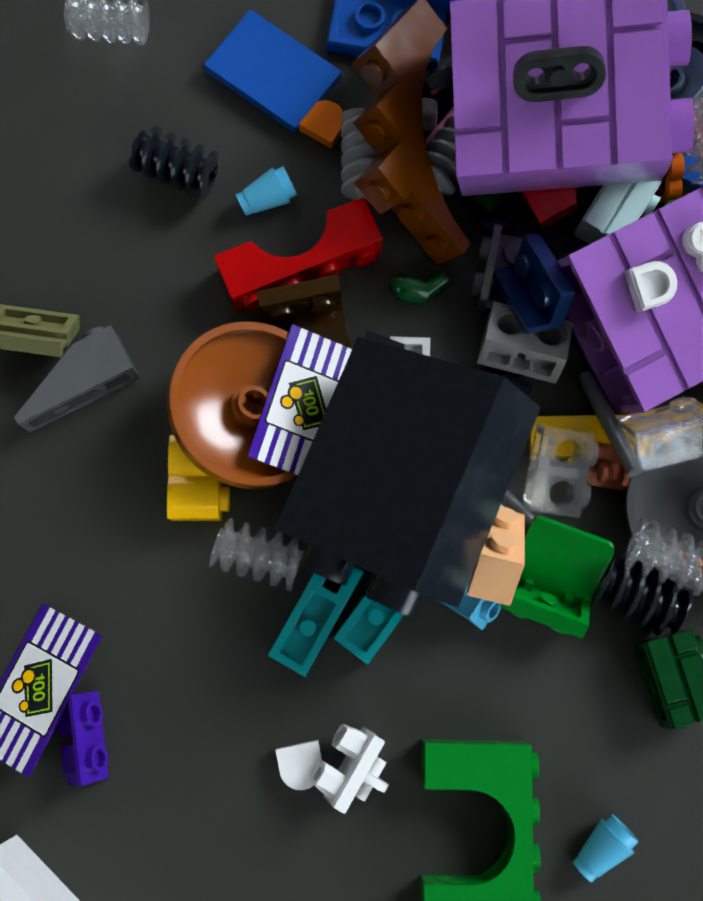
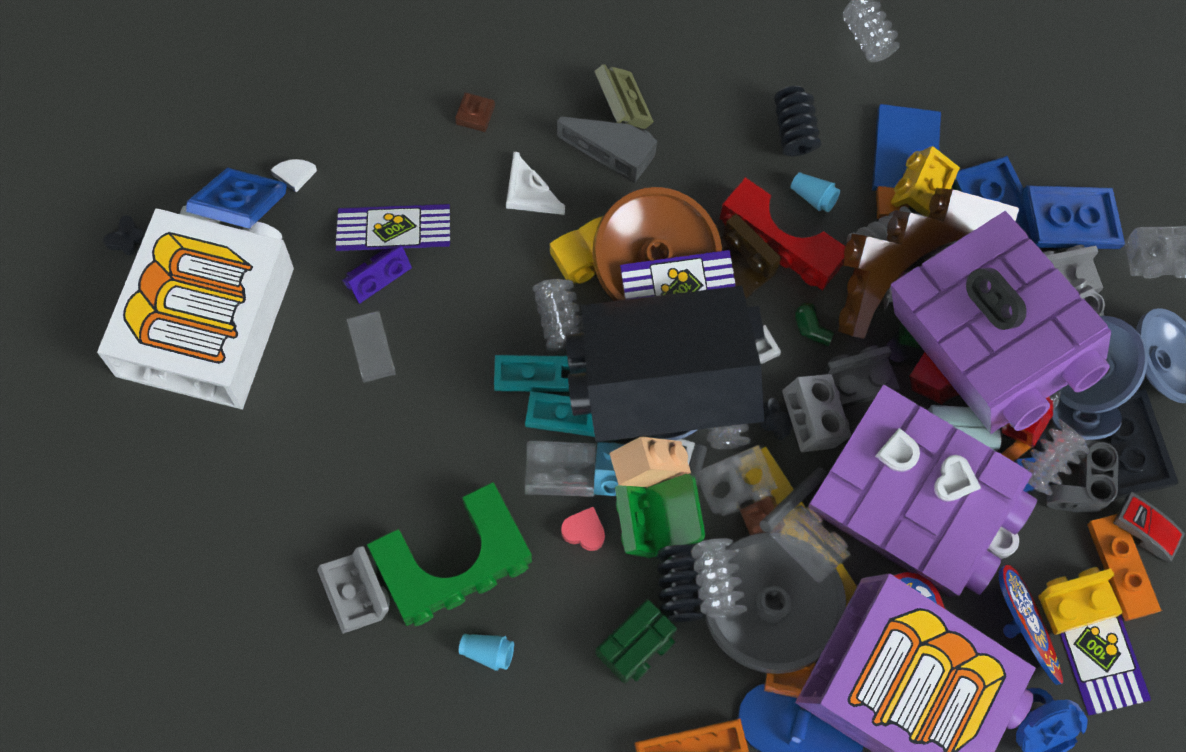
camera: 60 degrees right, 10 degrees down
white tile [276,740,322,790] -> none
white hips [310,724,389,814] -> none
dark blue bracket [492,233,576,334] -> none
none -> clear tile [347,311,395,383]
none -> white tile [506,152,565,215]
none -> clear bracket [525,441,596,497]
none -> coral tile [561,507,605,551]
none -> yellow bracket [891,146,960,217]

